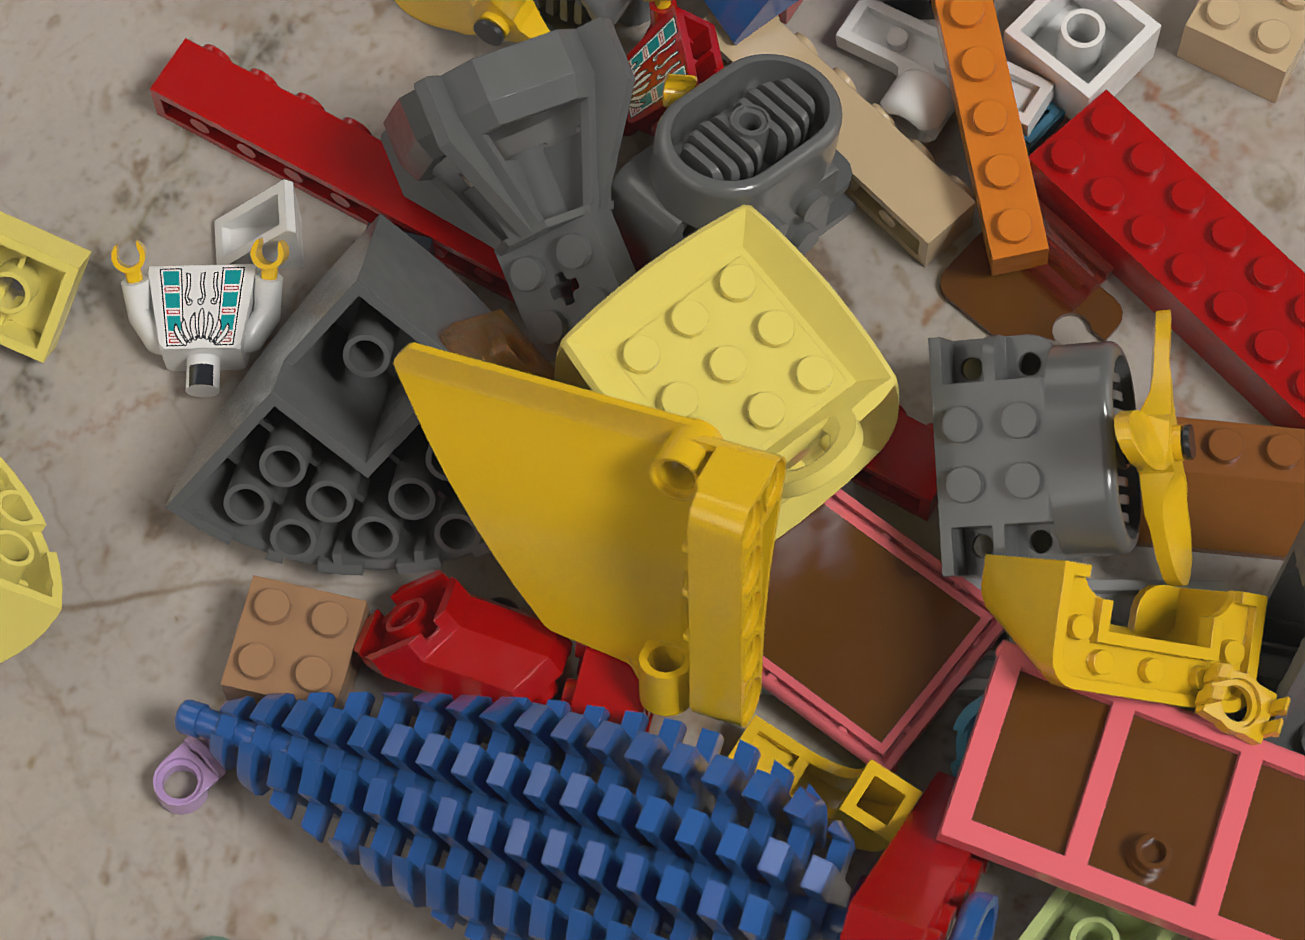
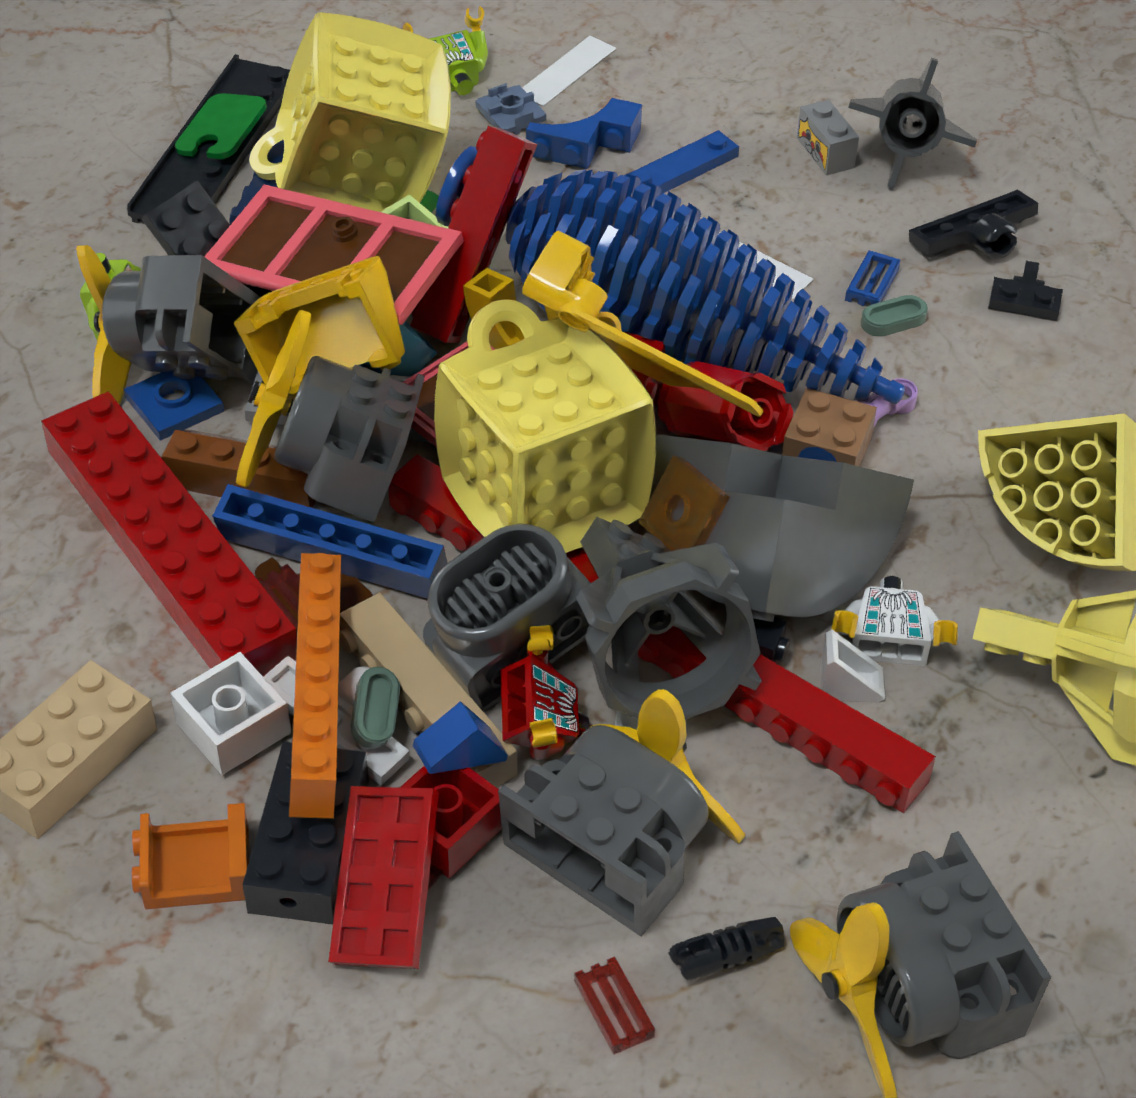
camera: 175 degrees left, 20 degrees down
yellow piece [1194,661,1290,746] -> none
none -> blue brick [212,484,448,599]
none -> sand green tile [351,667,400,749]

